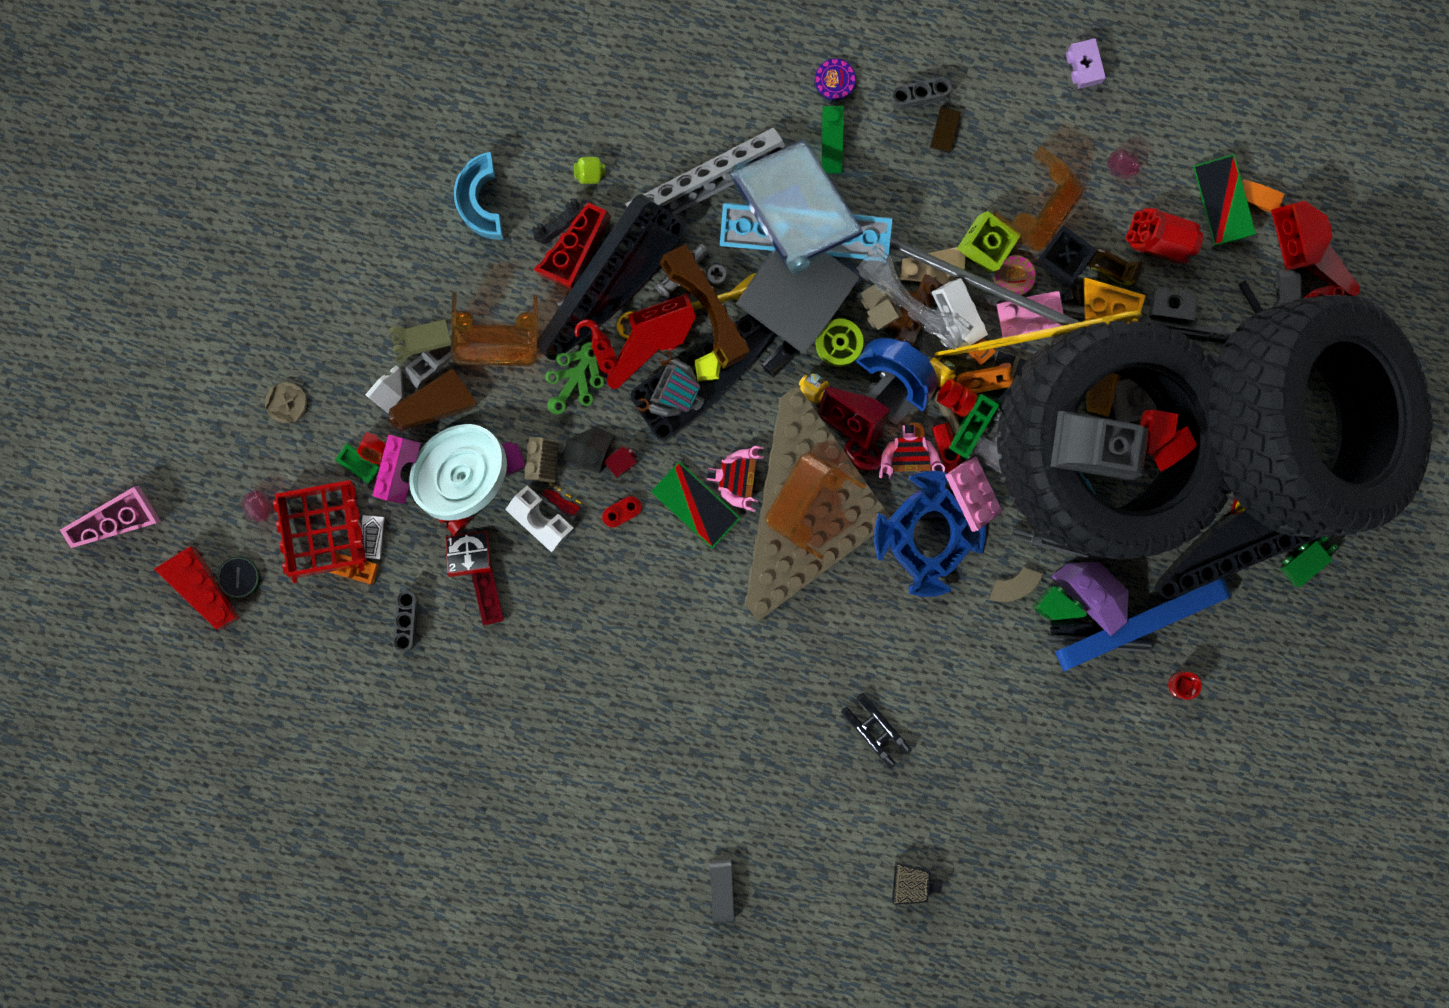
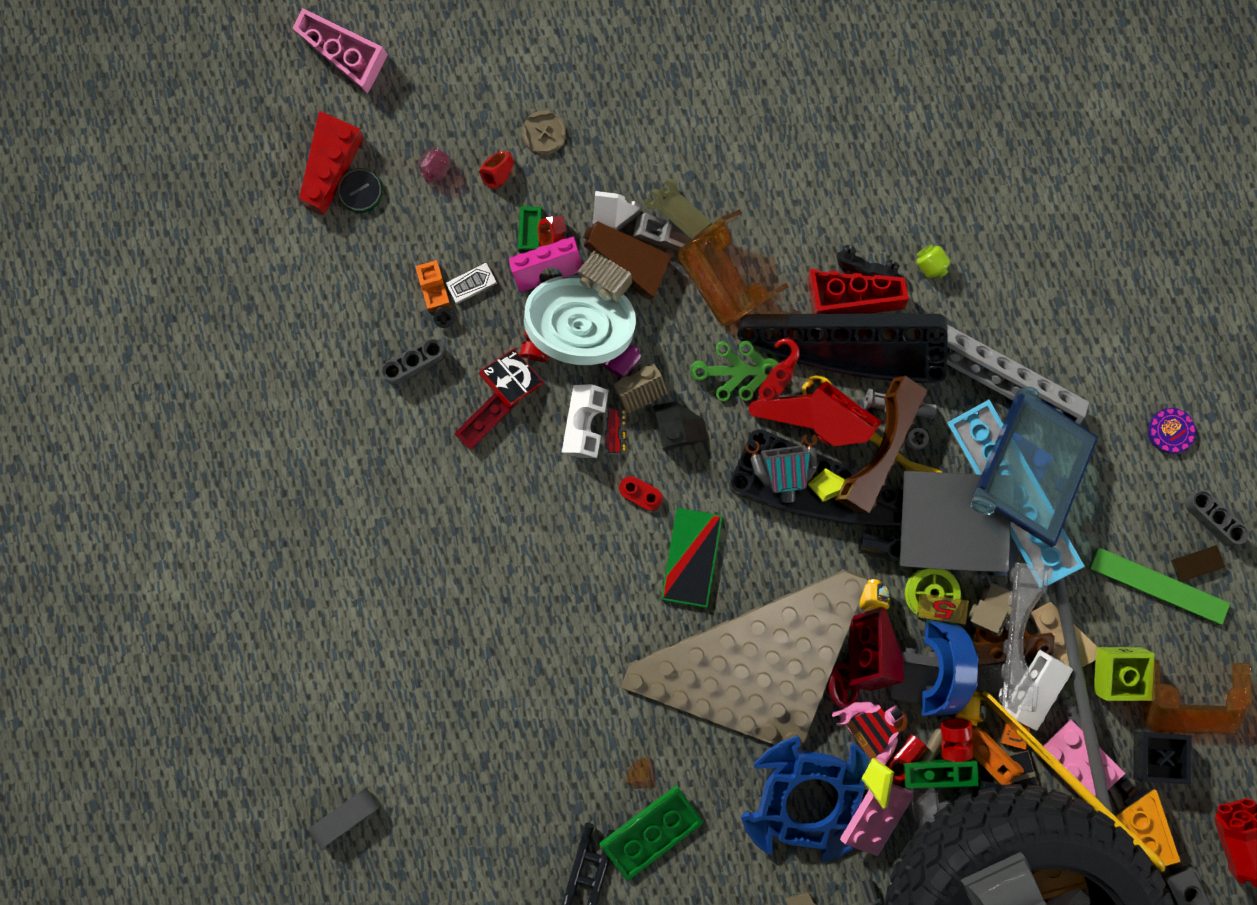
camera: 60 degrees right, 5 degrees down
red window [273,480,367,584] -> none
medium azure brick [454,152,504,240] -> none
dark red brick [604,446,637,479] -> none
torso [707,446,764,512] -> none
clear orange windscreen [765,453,866,559] -> none
green slope [821,106,844,174] -> none
medium nougat tile [994,255,1036,295] -> none
dark brown animal [1089,248,1143,286] -> none
none -> black bush [433,306,454,328]
none -> red rock [479,151,514,189]
none -> dark tan brick [578,251,632,303]
none -> green tile [599,785,704,882]
none -> clear orange tile [626,757,650,783]
none -> neon yellow piece [862,758,894,809]
none -> clear yellow tile [917,593,969,625]
none -> bright green tile [1089,548,1230,625]

